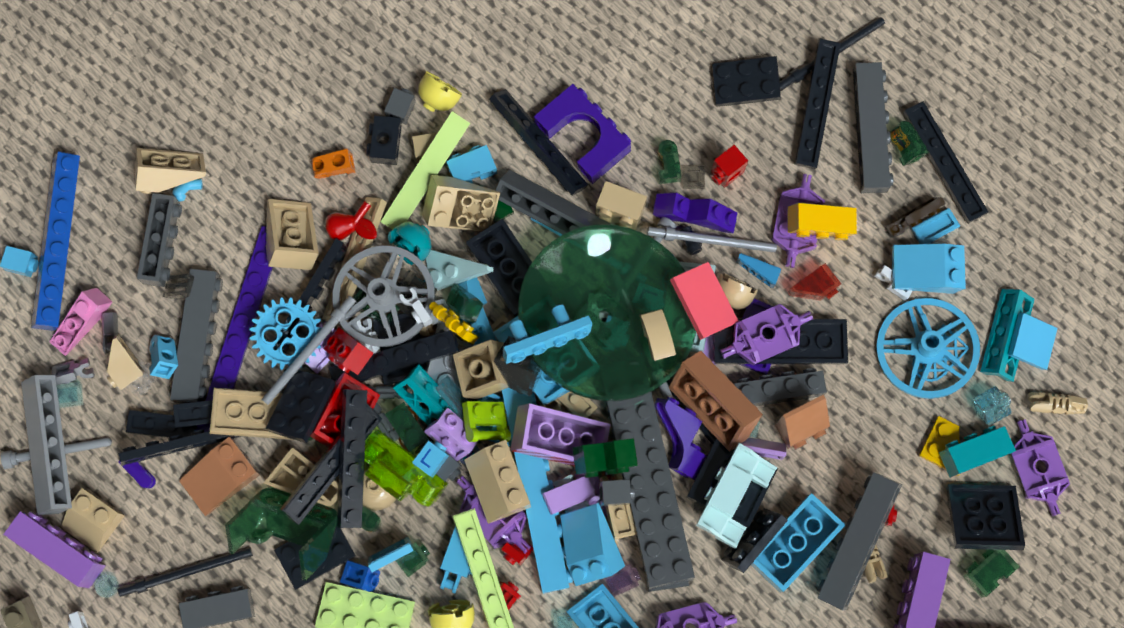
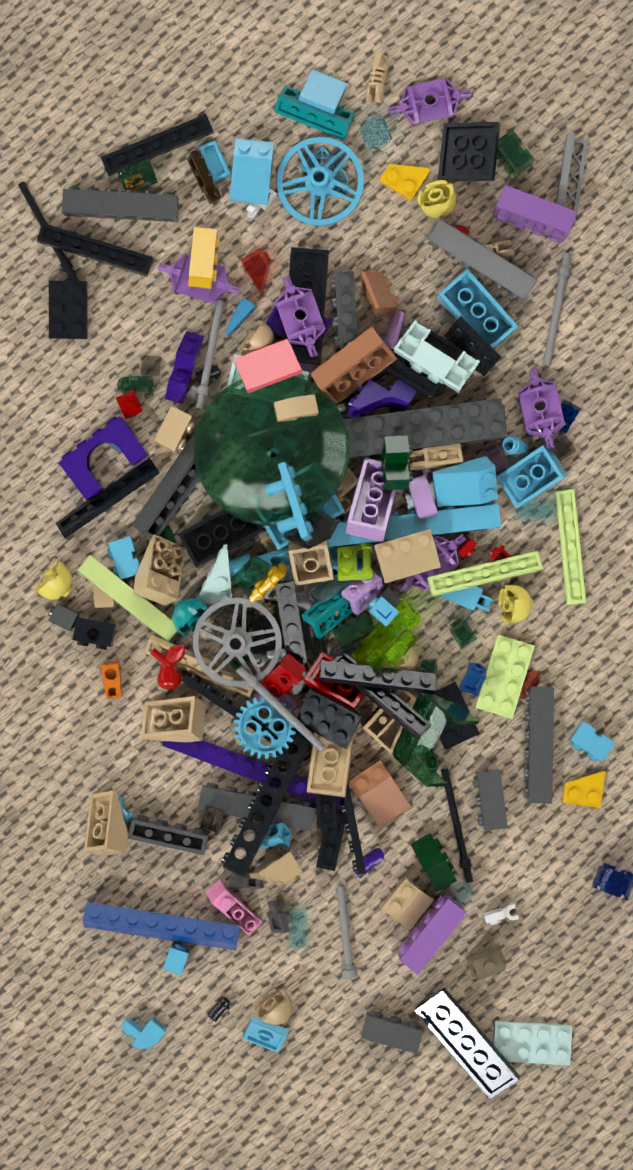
camera: 85 degrees left, 10 degrees up
light grey brick [21,375,72,515] -> none
medium azure tile [368,537,413,572] -> none
white plate [400,288,433,327] -> none
dark grey brick [599,480,634,506] -> none
red brick [711,144,749,188] -> none
teal brick [939,425,1016,478] -> none
none -> red bracket [116,390,143,419]
none -> black brick [221,728,311,879]
none -> dark green brick [410,833,457,892]
none -> light yellow cylinder [417,180,457,219]
none -> medium azure cone [502,436,529,455]

